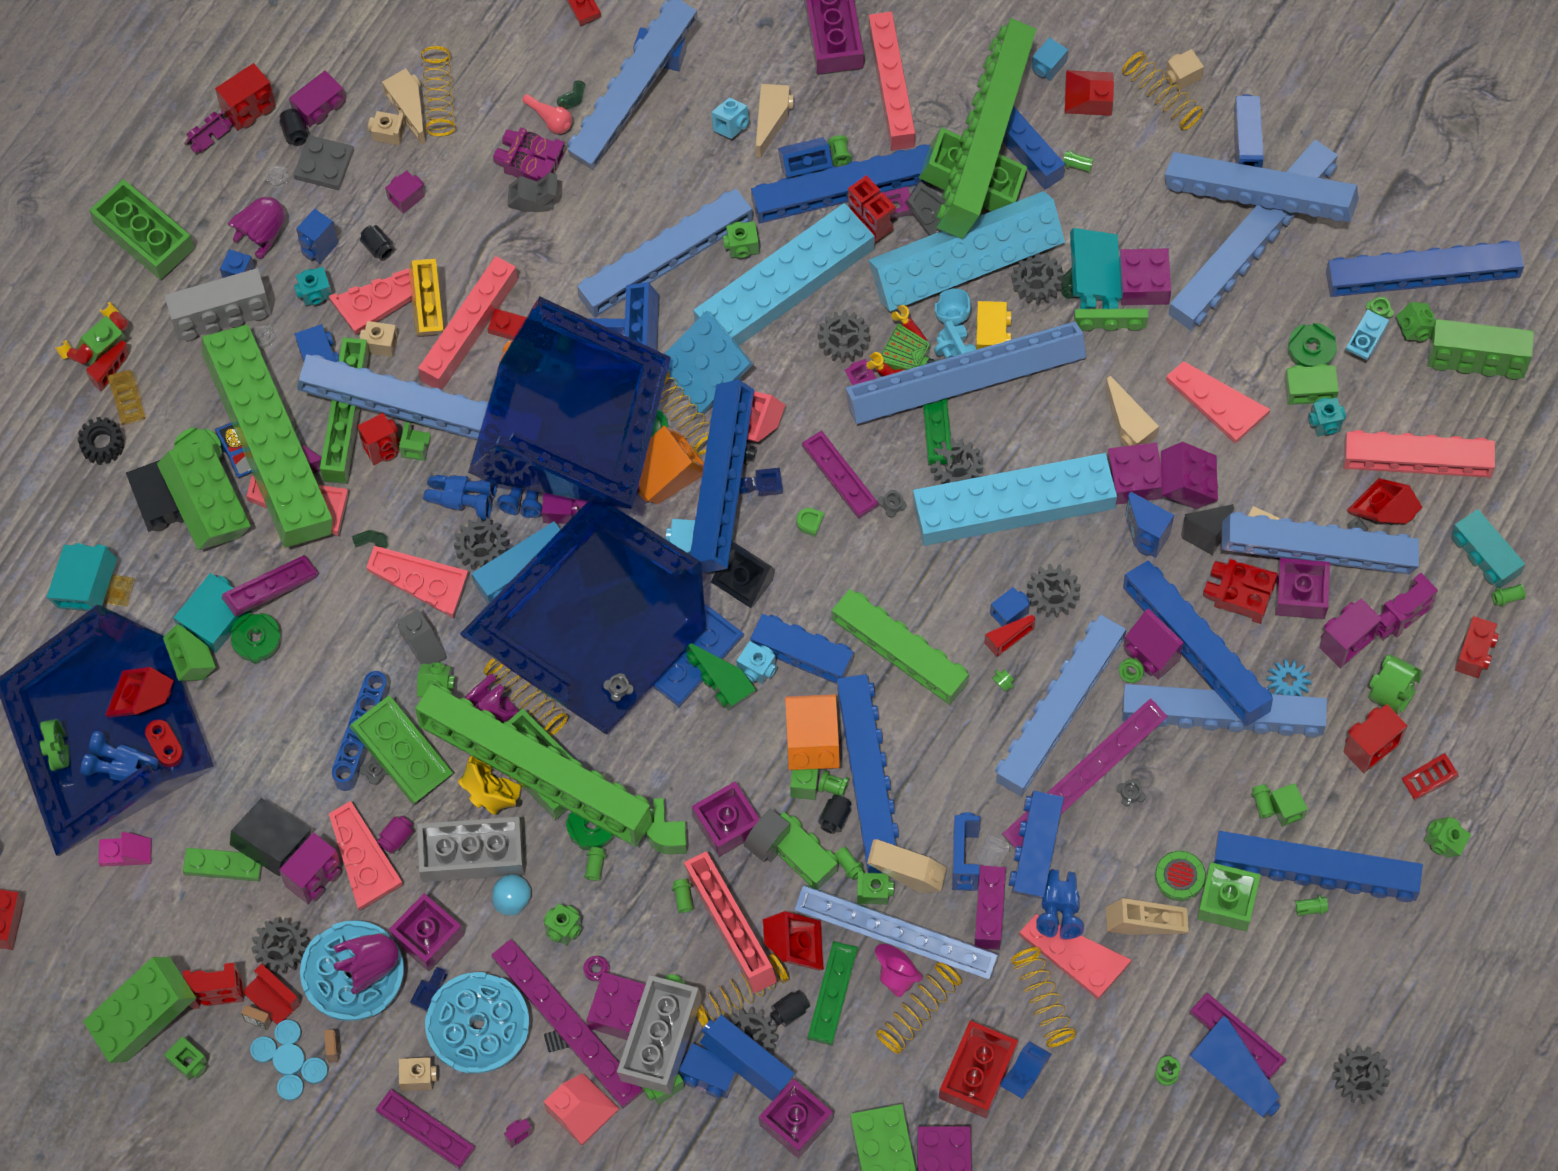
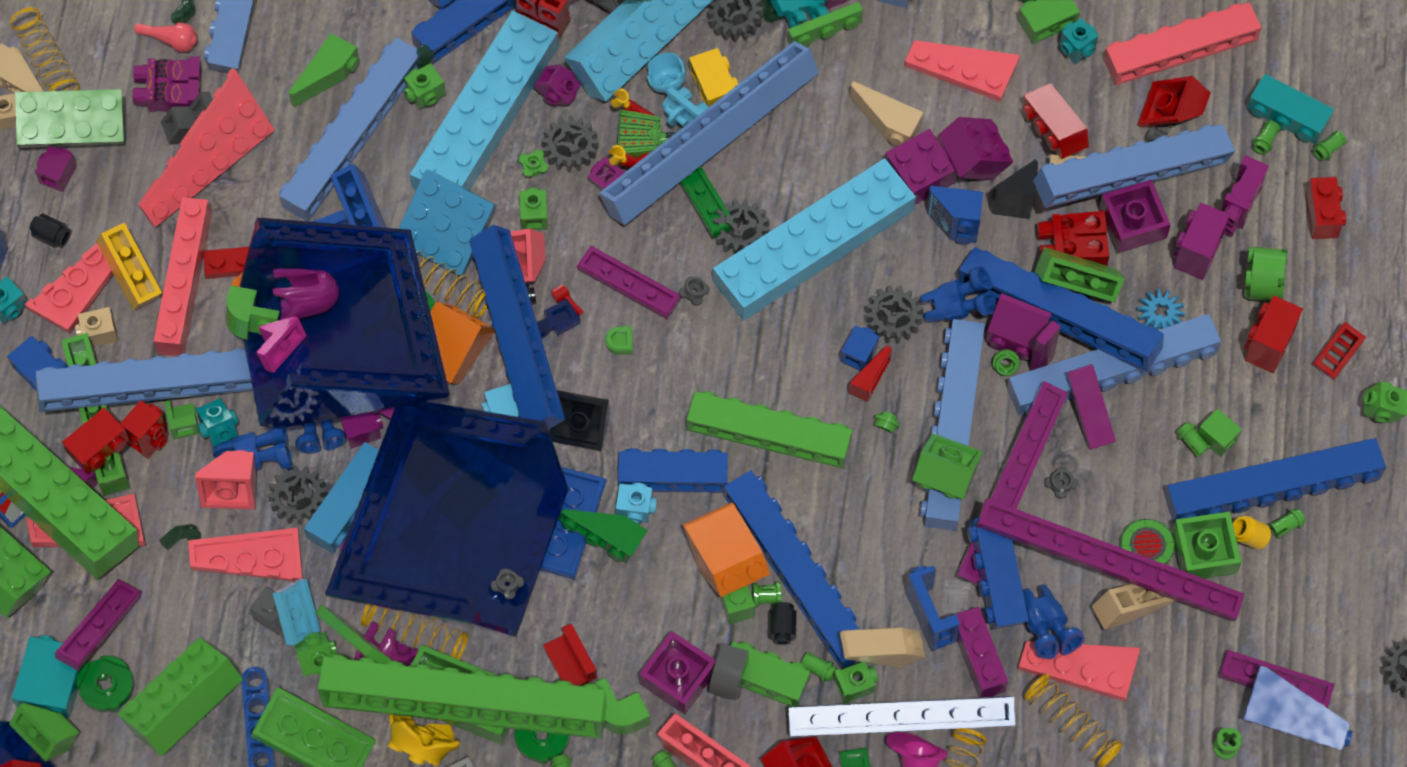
camera: 25 degrees left, 0 degrees up
none -> brick [15,89,124,148]
none -> red brick [62,408,129,474]
none -> bright green brick [117,637,244,756]
none -> coral wing [138,68,275,227]
none -> coral slope [195,450,256,510]
none -> teal brick [196,398,239,447]
none -> bright green brick [225,285,279,340]
none -> dark pink slope [257,316,307,373]
none -> magenta hair [273,268,339,320]
none -> medium azure plate [273,579,321,645]
none -> bright green slope [288,33,360,107]
none -> bright green tile [316,604,391,664]
none -> clear green arm [416,44,435,69]
none -> bright green plate [519,150,548,177]
none -> bright green brick [519,188,548,230]
none -> magenta brick [534,65,581,106]
none -> red panel [544,623,597,686]
none -> red hand [551,285,584,316]
none -> bright green slope [912,433,984,499]
none -> blue piece [920,266,996,322]
none -> magenta plate [976,498,1244,621]
none -> brick [1022,83,1089,159]
none -> magenta tile [1030,321,1061,371]
none -> bright green brick [1035,247,1125,303]
none -> magenta tile [1066,364,1116,450]
none -> yellow brick [1233,516,1271,550]
none -> bright green pin [1253,121,1281,155]

